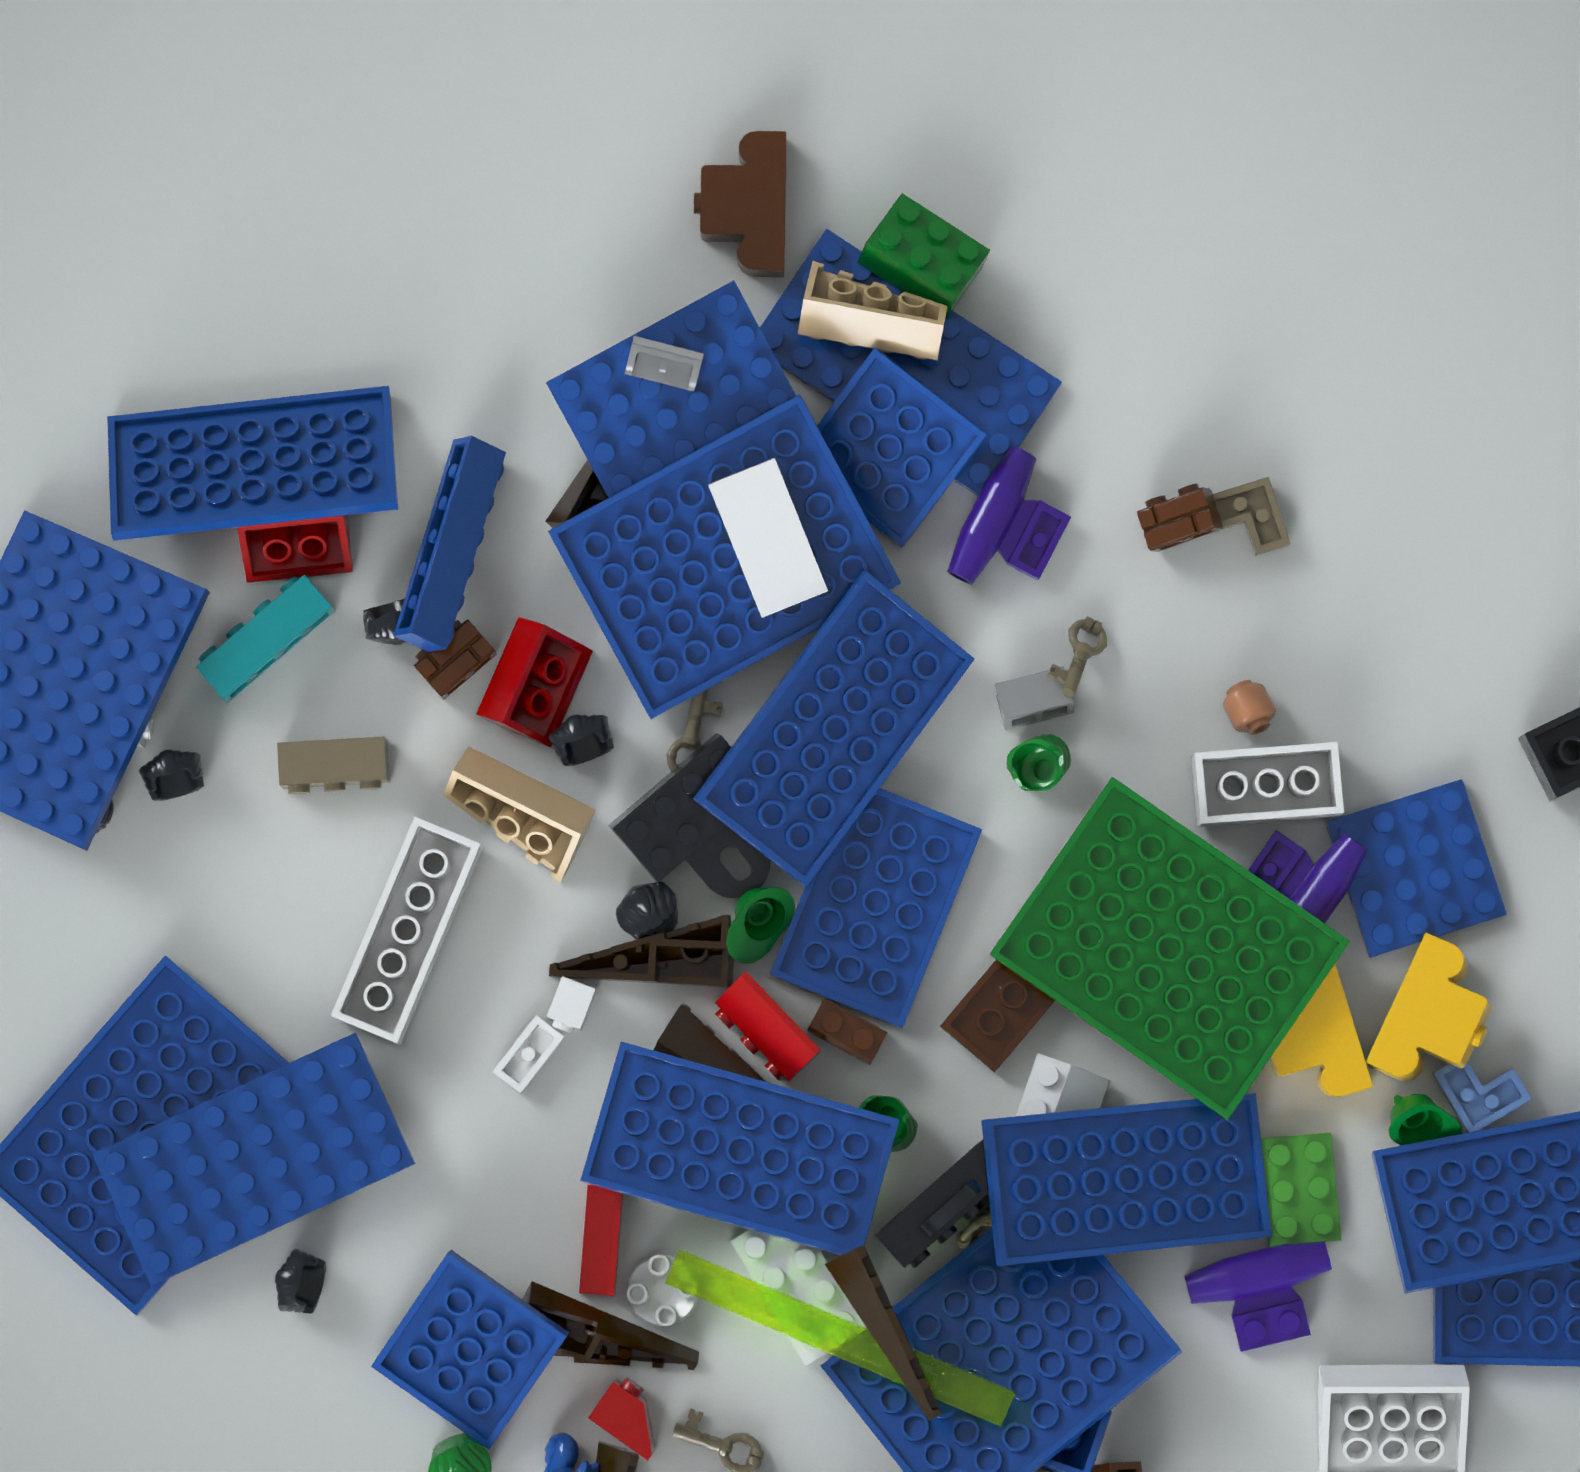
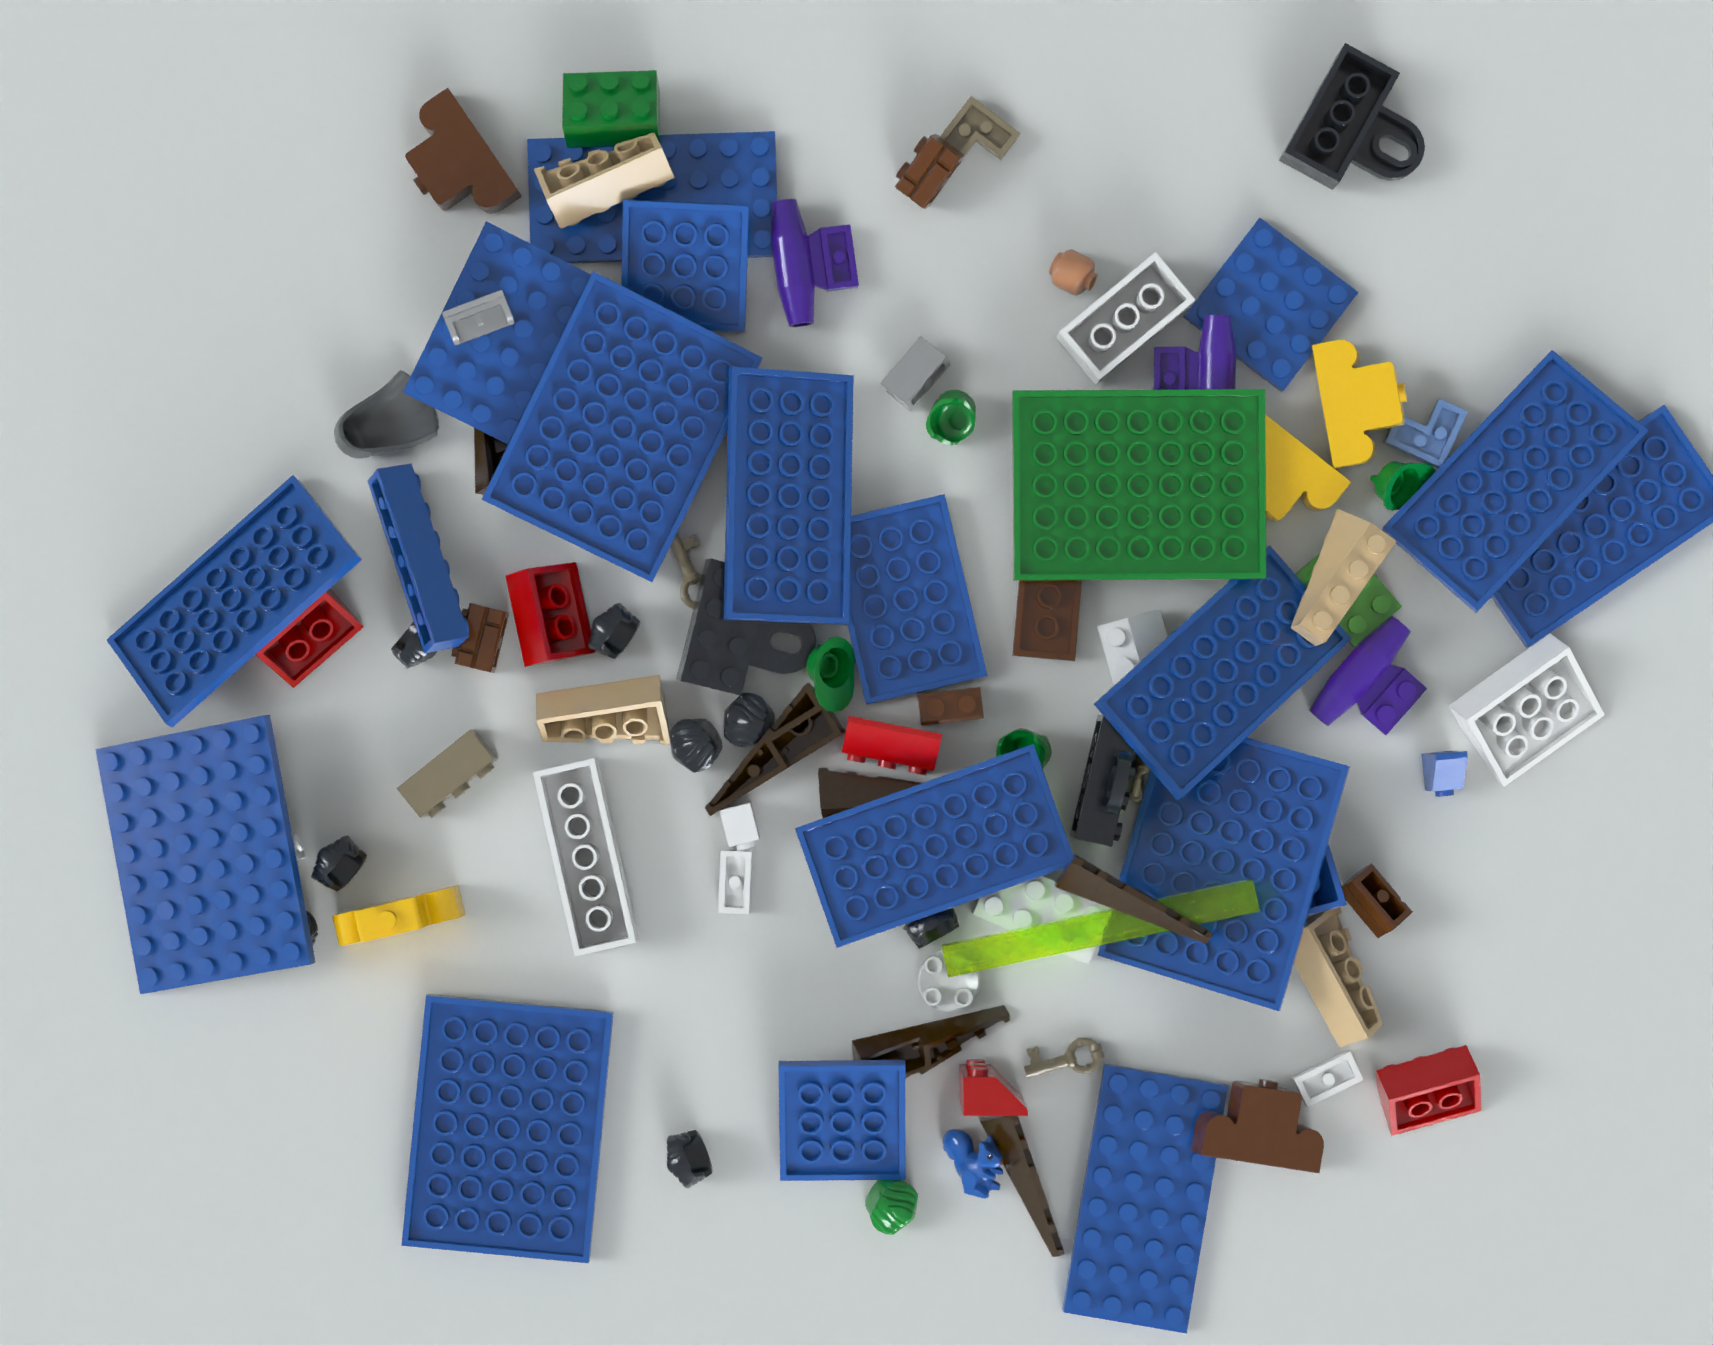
camera: 30 degrees left, 5 degrees up
blue plate [92,1033,416,1286] -> none
teal brick [196,575,335,703] -> none
red panel [579,1185,623,1296] -> none
white tile [708,458,828,618] -> none
dark tan piece [1047,616,1107,697] -> none
none -> yellow brick [332,885,465,946]
none -> dark grey hair [334,370,439,459]
none -> black hair [669,718,723,773]
none -> black hair [903,907,959,949]
none -> tan wedge [1290,509,1397,646]
none -> slope [1421,751,1468,797]

